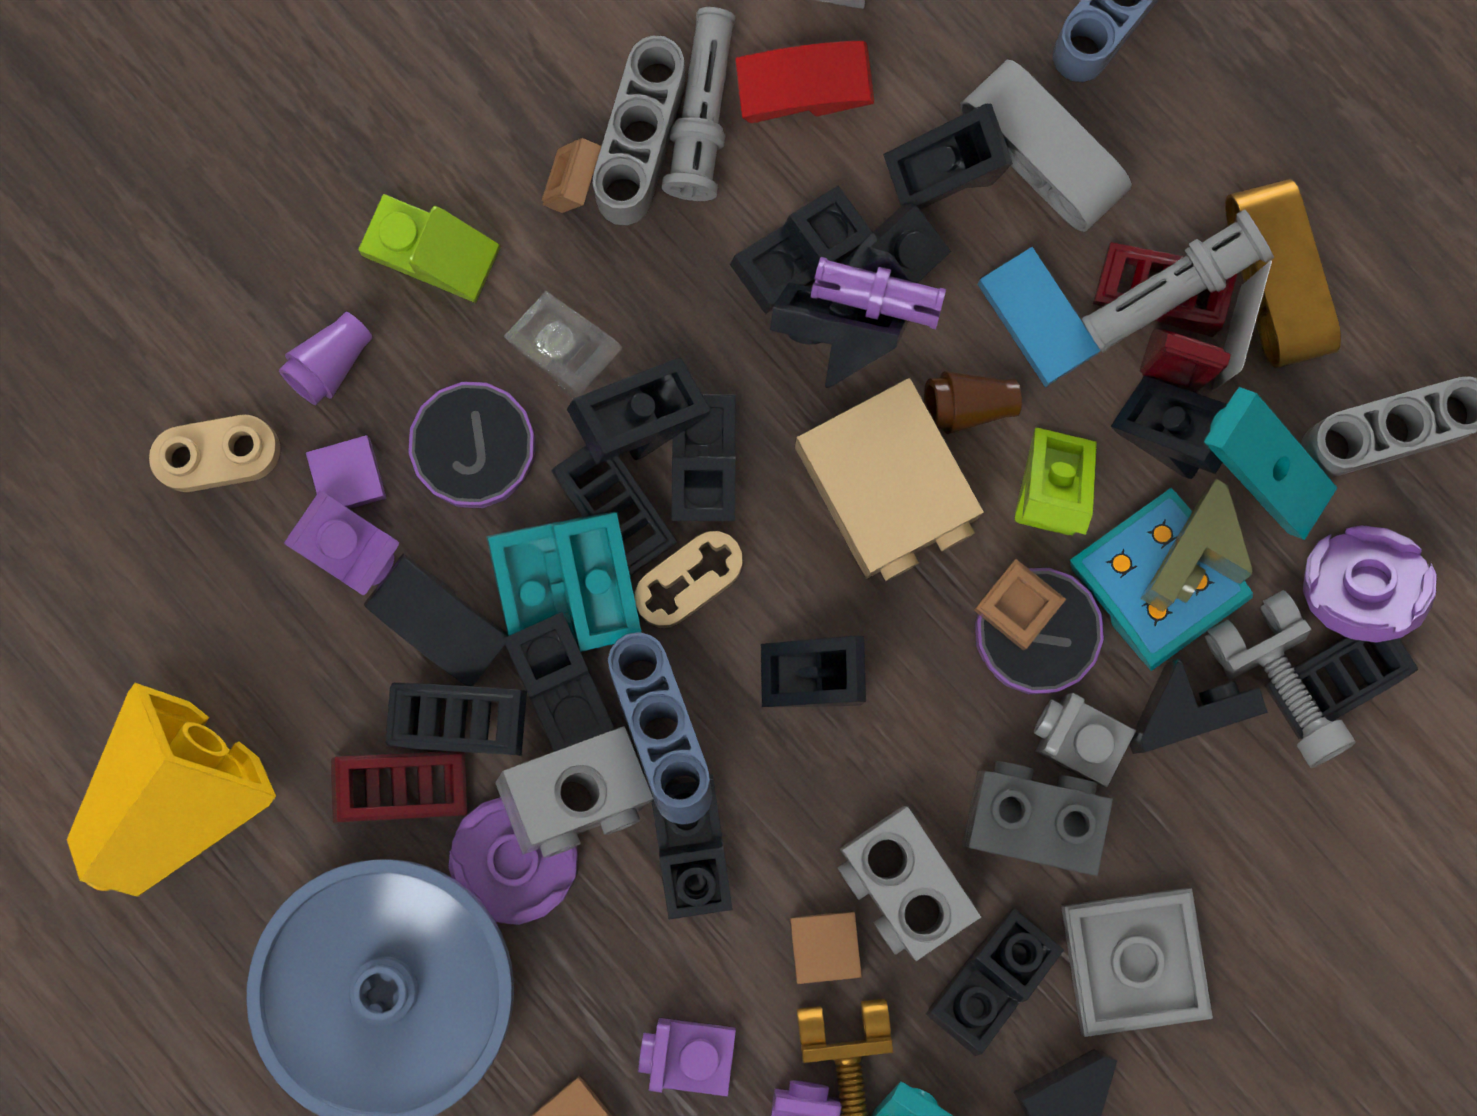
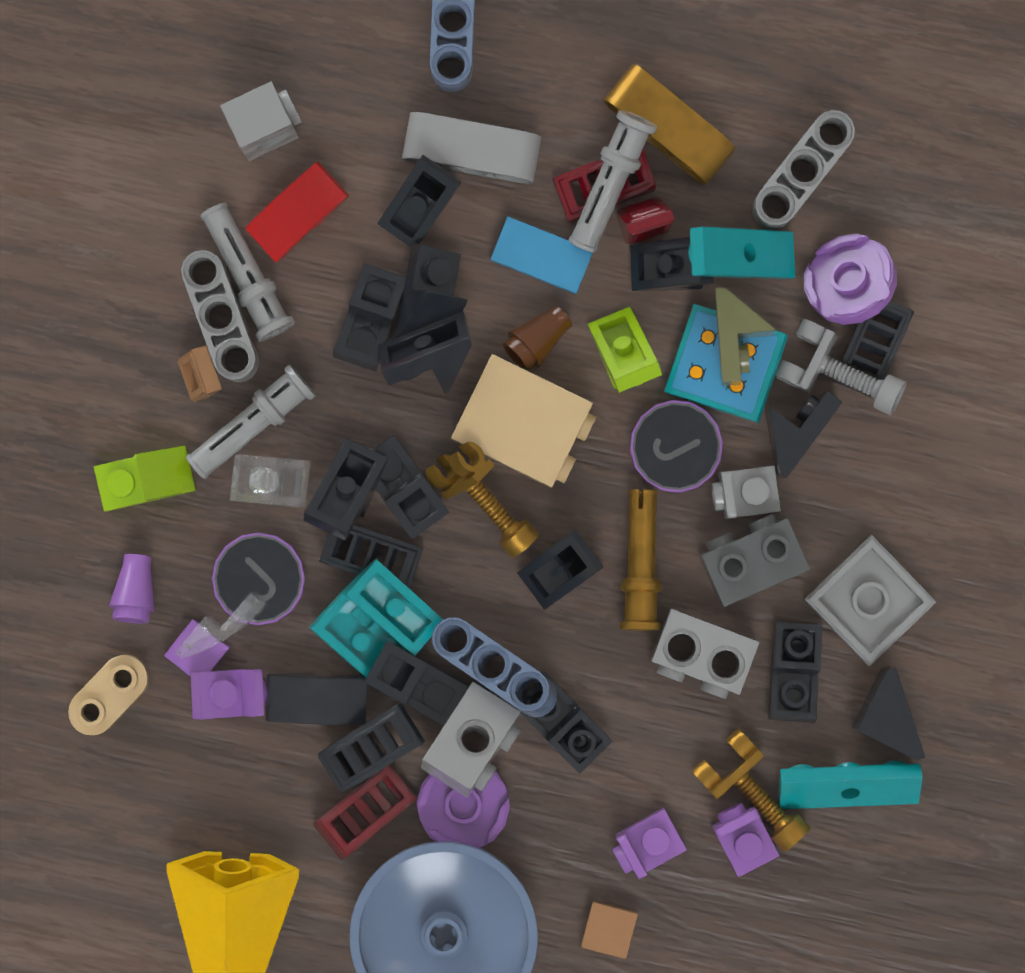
camera: 30 degrees left, 5 degrees up
tan beam [635,531,743,628] -> none
medium nougat tile [790,911,862,984] -> none
medium lavender pin [811,257,946,330] -> none
medium nougat tile [974,559,1066,650] -> none
white sticker [1213,260,1272,390] -> none
none -> clear slope [174,592,269,659]
none -> light grey pin [186,364,316,480]
none -> pearl gold bar [426,442,539,558]
none -> pearl gold pin [620,489,662,631]

